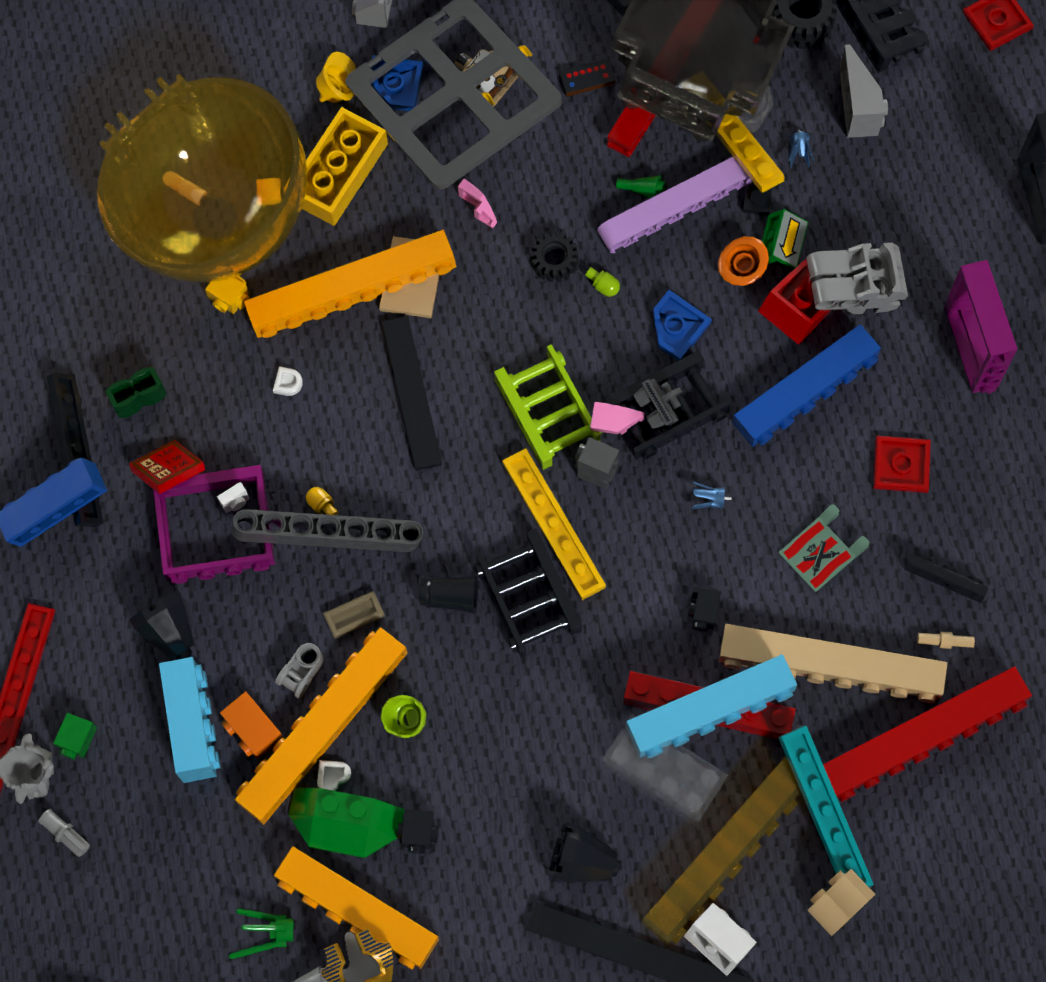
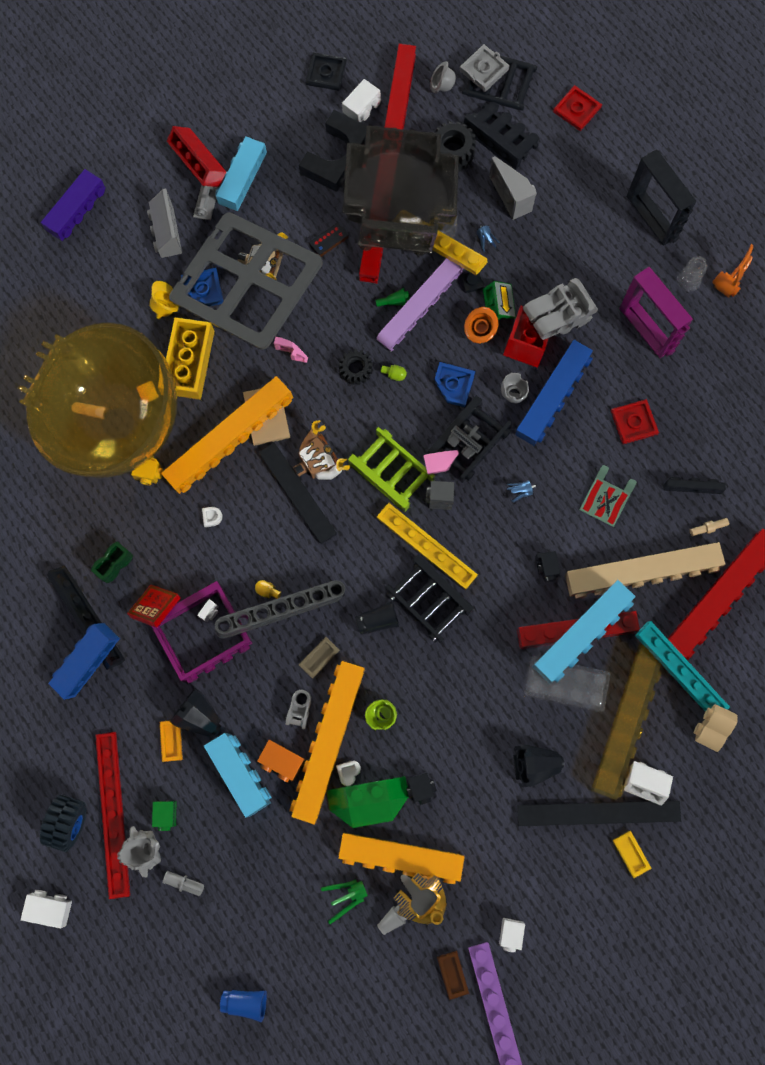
camera: 20 degrees left, 5 degrees up
none -> light orange tile [160,721,183,762]
none -> torso [293,420,350,480]
none -> light grey hair [501,373,529,403]

